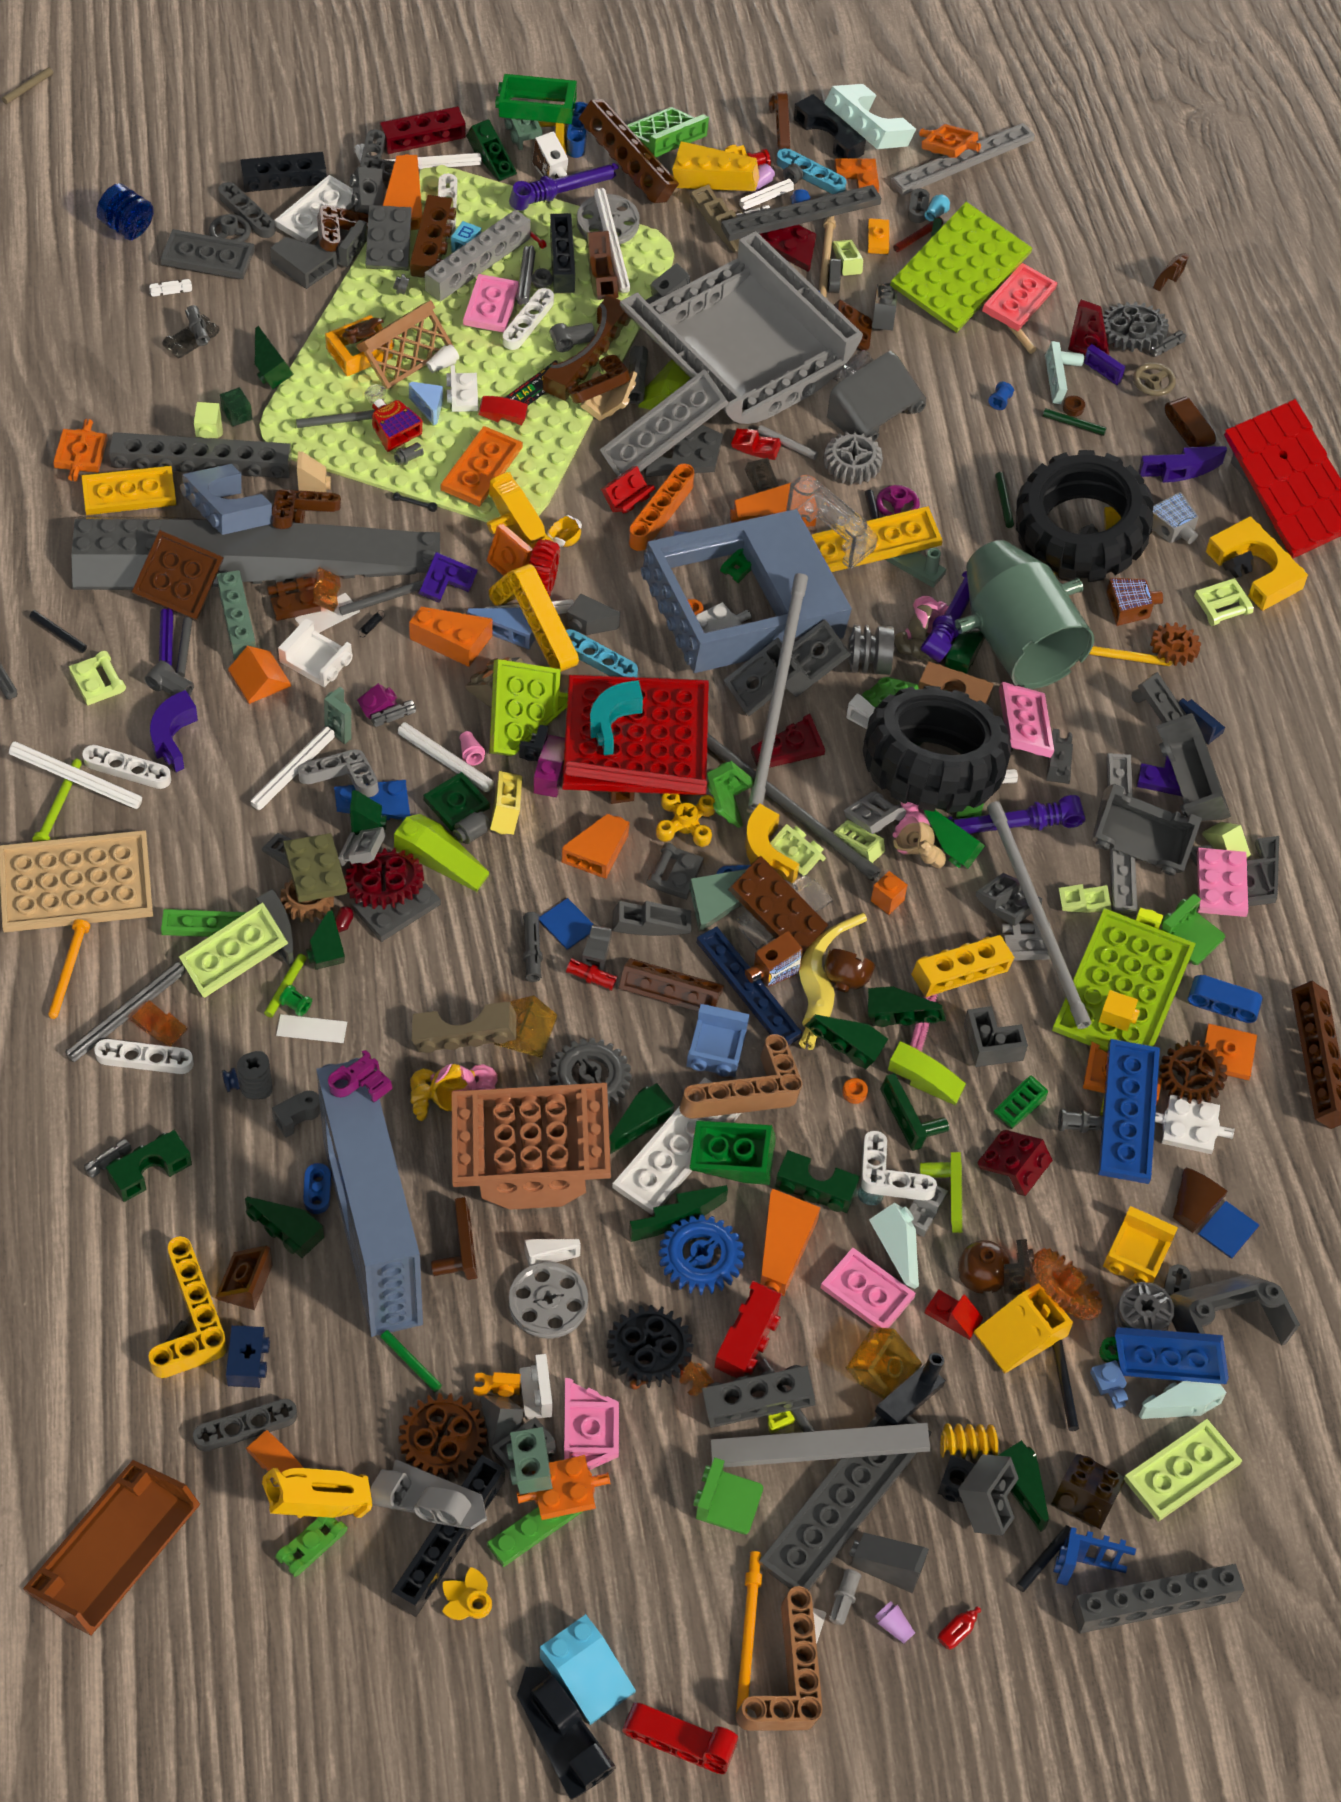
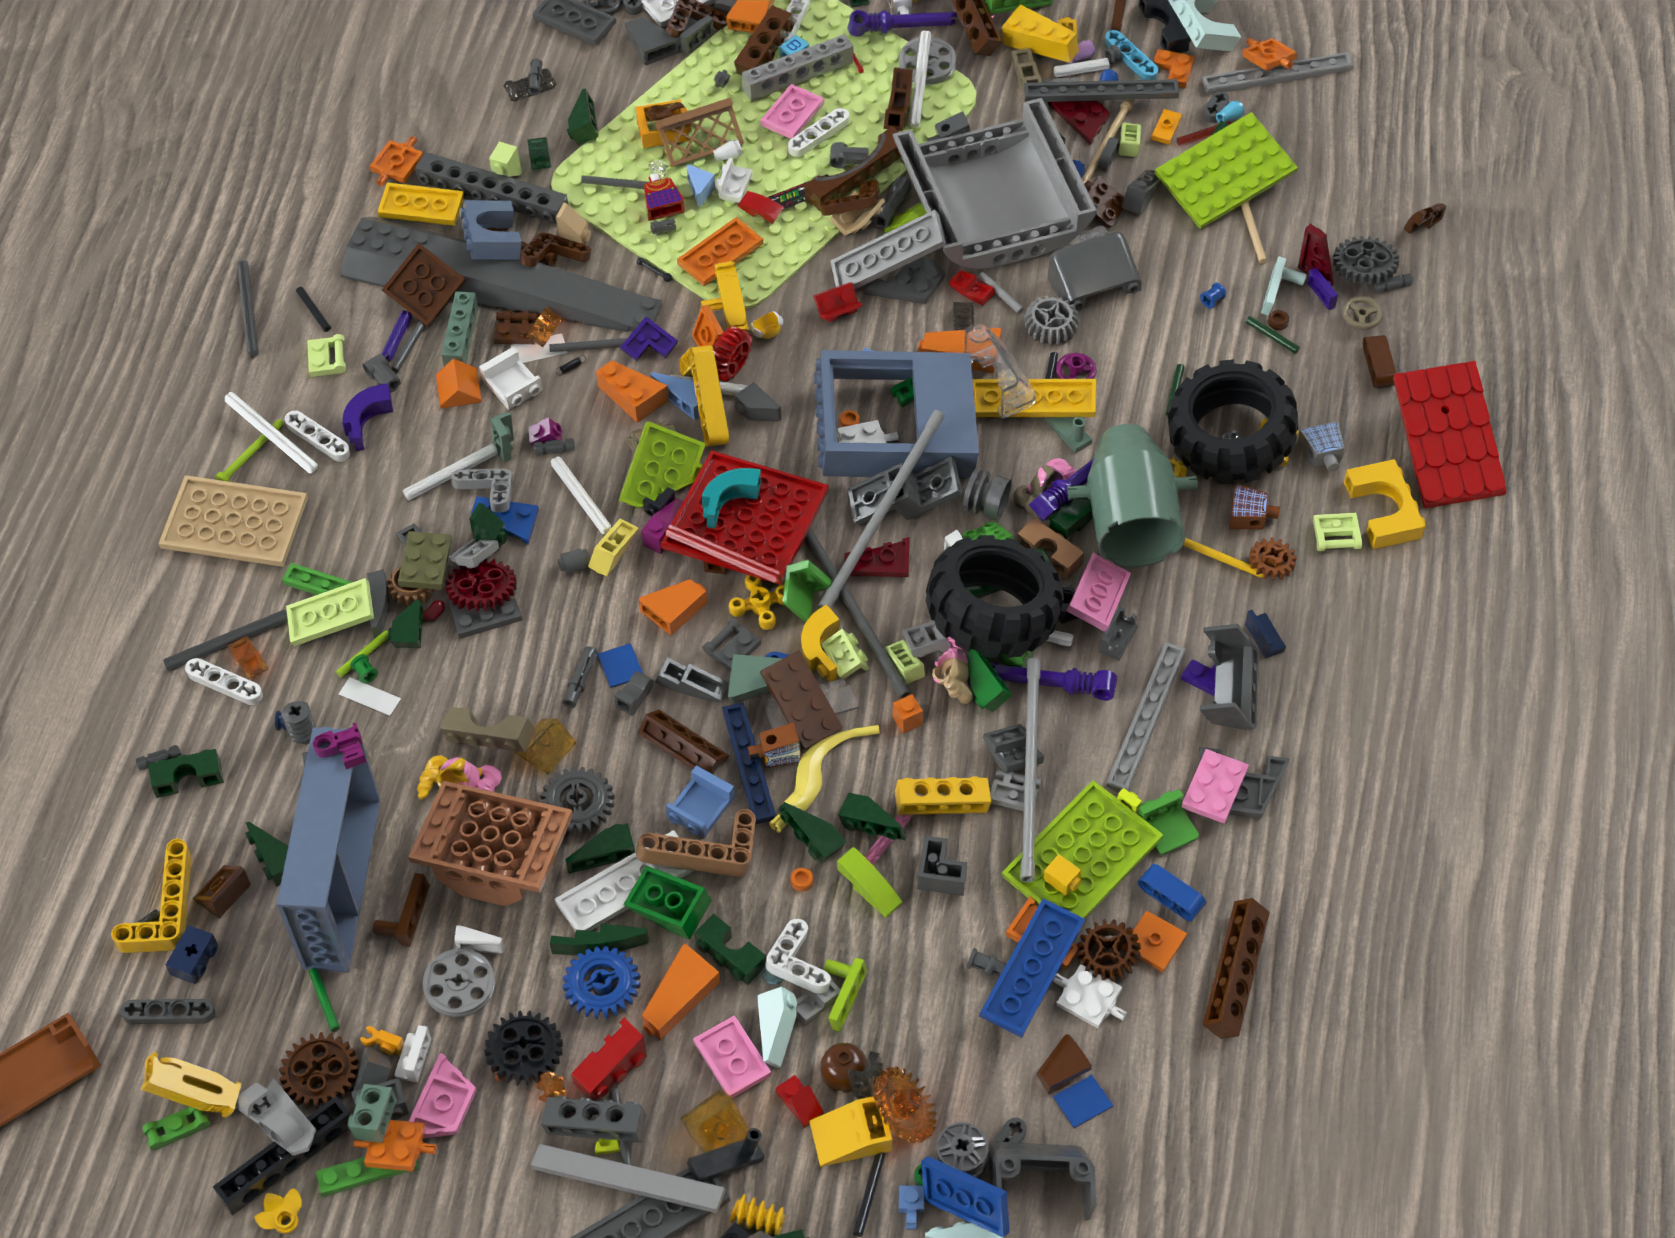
camera: 25 degrees right, 0 degrees up
light orange bar [48,919,91,1019] -> none
white axle [149,279,192,297] -> none
orange slope [245,1430,304,1473] -> none
dark grey plate [366,205,412,270] -> none
lime wedge [394,814,489,892] -> none
dark green plate [423,772,490,832] -> none
bright pink cone [459,731,485,766] -> none
dark grey axle [516,245,536,305] -> none
dark grey plate [532,268,553,288] -> none
black brick [550,213,575,293] -> none
medium azure beam [566,629,638,677] -> none
red pin [566,958,618,991] -> none
orange beam [629,464,694,551] -> none
bright green bracket [693,1457,763,1535] -> none
red bush [747,149,771,166] -> none
reddish brown cylinder [824,949,876,993] -> none
dark green piece [880,1073,949,1151] -> none
dark red bracket [977,1130,1053,1196] -> none
coral plate [982,263,1058,331] -> none
green slope [993,1075,1048,1129] -> none
yellowish green slope [1059,884,1112,913] -> none
dark grey windscreen [1092,784,1202,876] -> none
yellow panel [1103,1206,1178,1283] -> none
dark grey piece [1131,672,1186,723] -> none
dark purple slope [1138,446,1227,483] -> none
yellowish green slope [1202,822,1251,859] -> none
black tile [1222,551,1254,578] -> none

